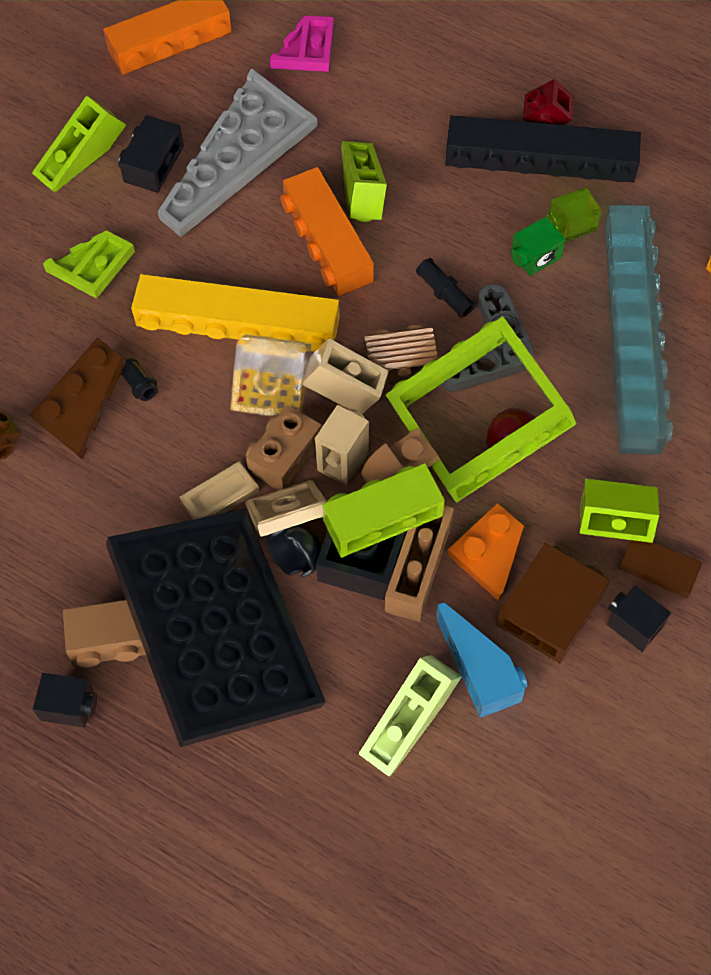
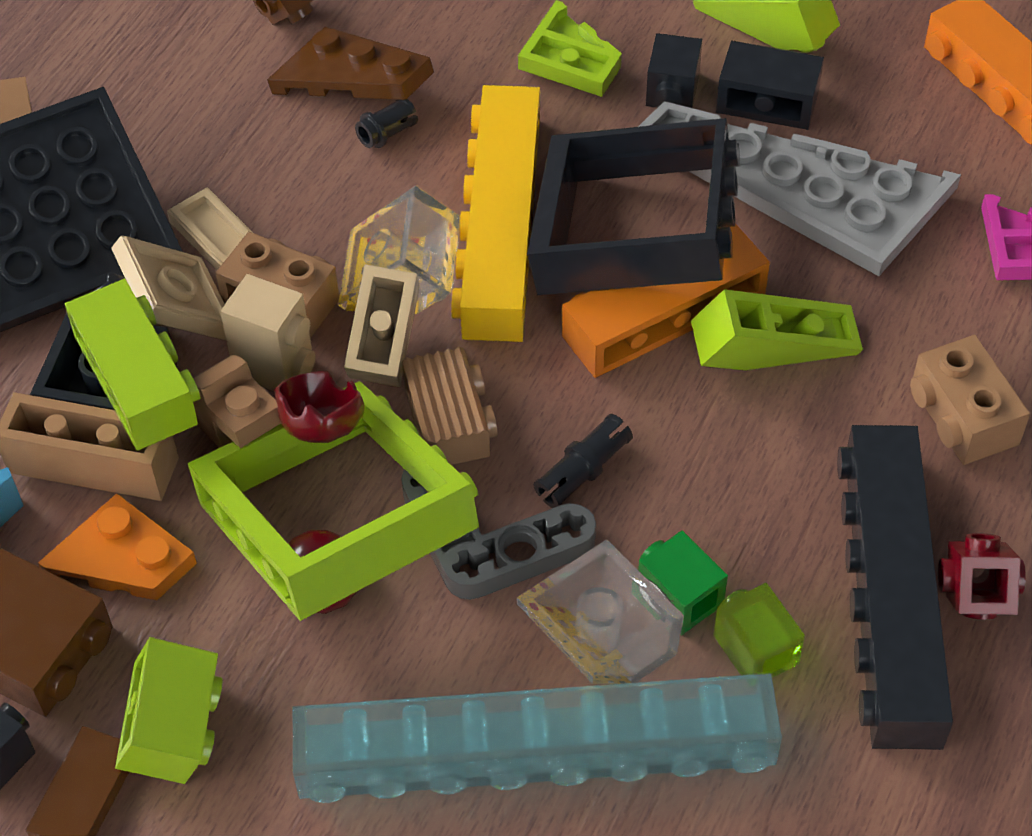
camera: 85 degrees right, 10 degrees down
none -> dark red hair [274,371,365,443]
none -> clear slope [517,540,684,685]
none -> black window [527,118,740,295]
none -> black brick [646,33,703,108]
none -> medium nougat brick [910,335,1030,465]

